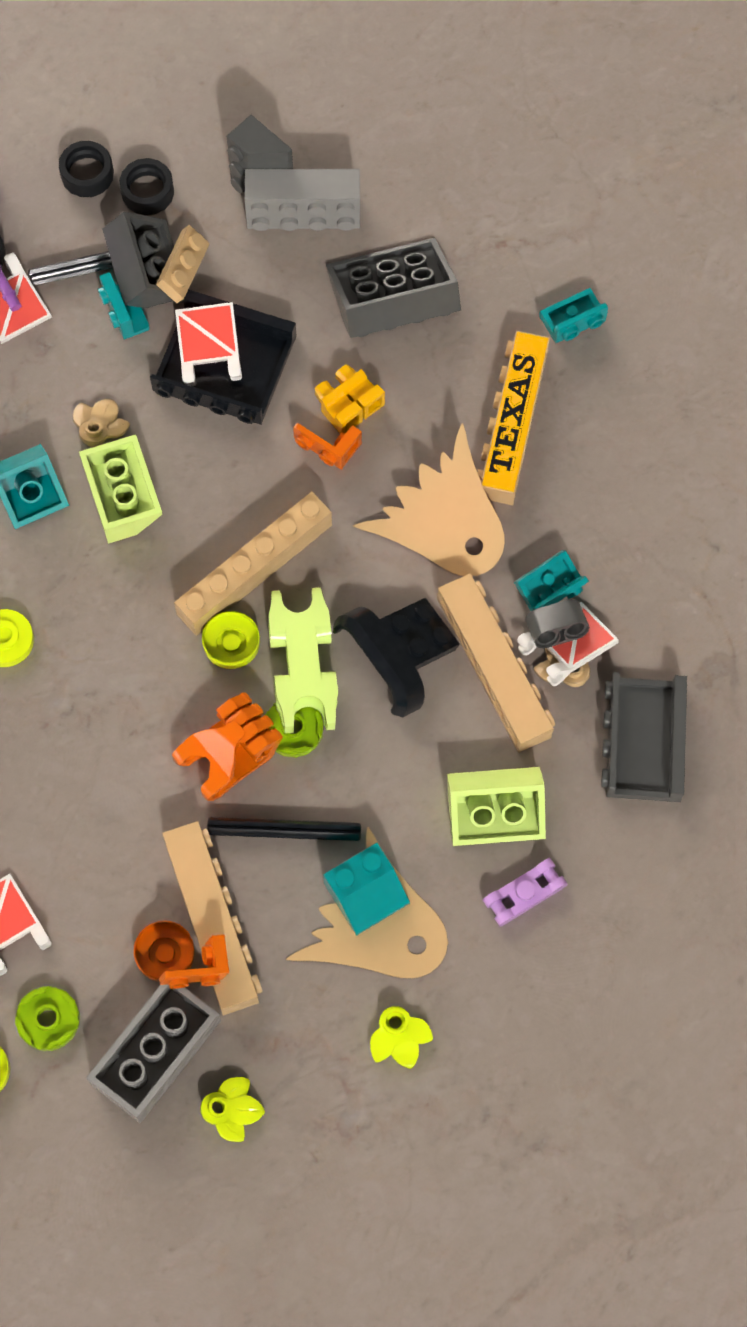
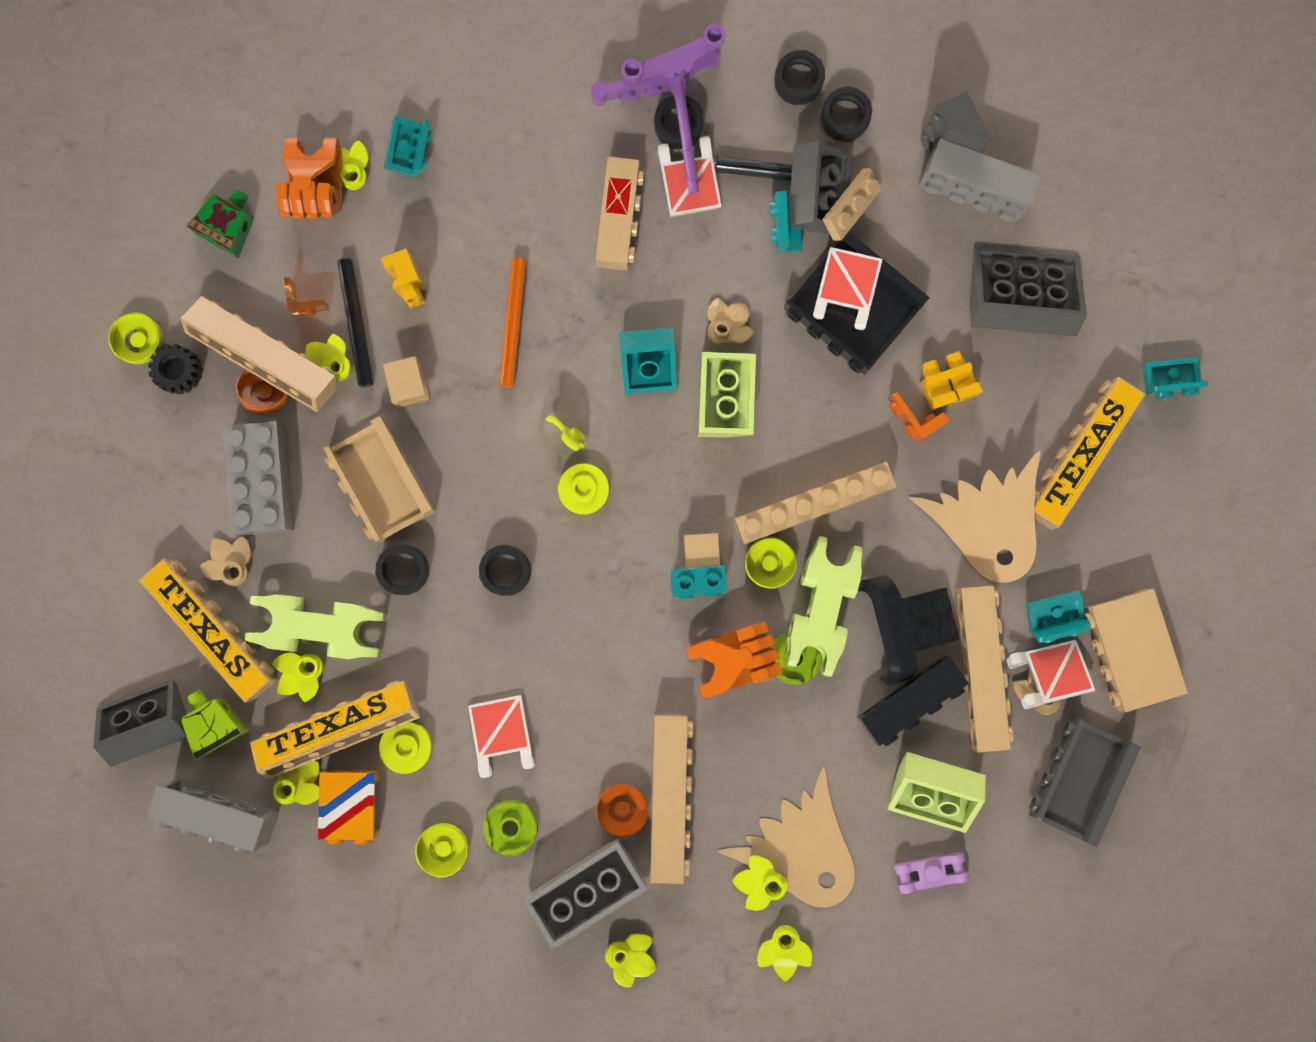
camera: 20 degrees right, 15 degrees up
orange bracket [159,934,229,989] -> none
black axle [207,817,361,841] -> none
teal slope [323,843,410,936] -> none
dark grey beam [525,599,590,648] -> none
none -> teal bracket [670,565,727,599]
none -> tan piece [684,533,720,568]
none -> neon yellow plate [732,855,787,911]
none -> black brick [857,656,969,746]
none -> tan panel [1084,589,1188,712]

